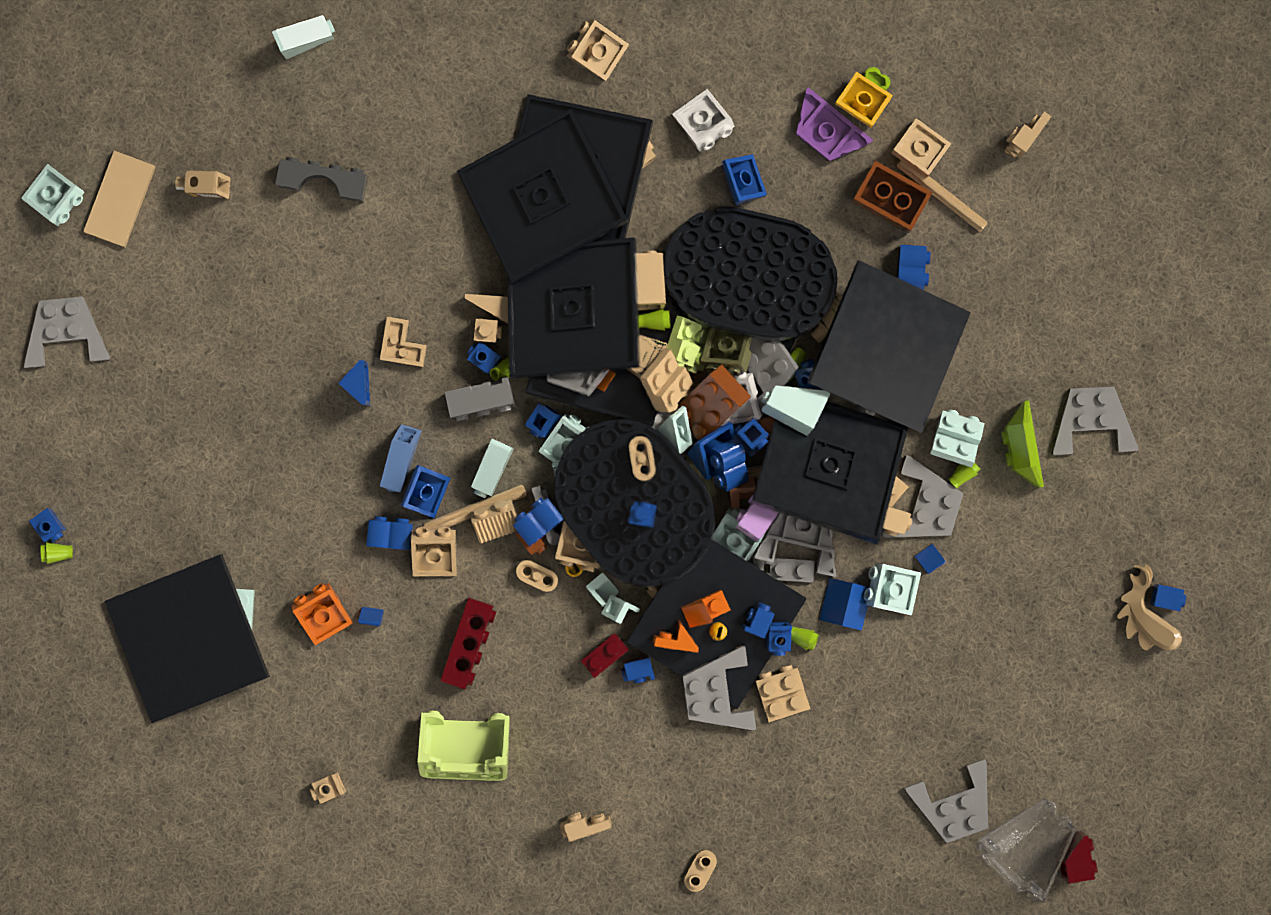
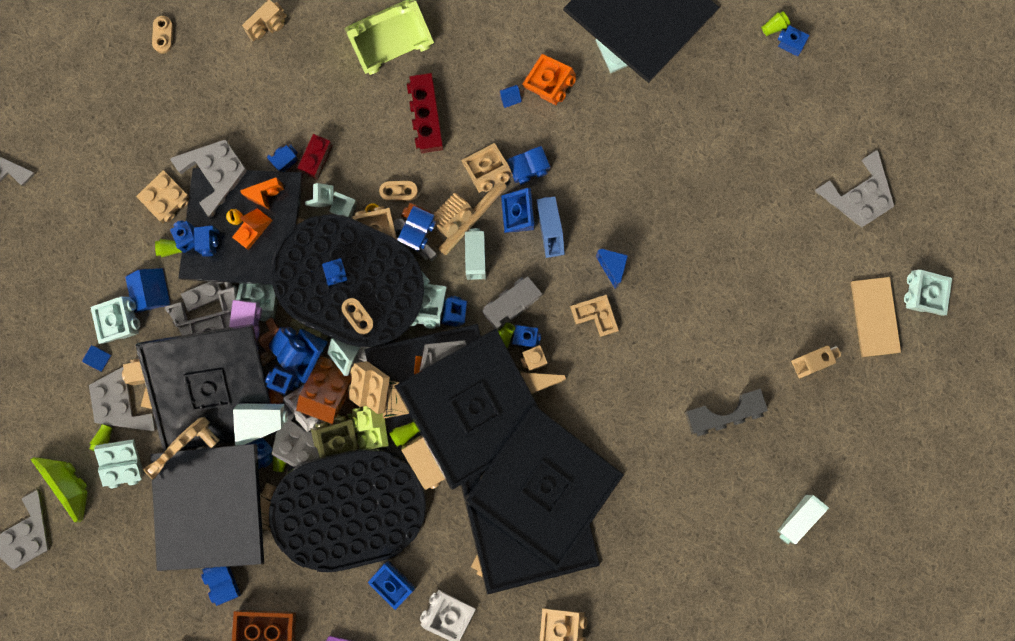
camera: 155 degrees right, 5 degrees down
none -> tan animal [143,417,220,480]

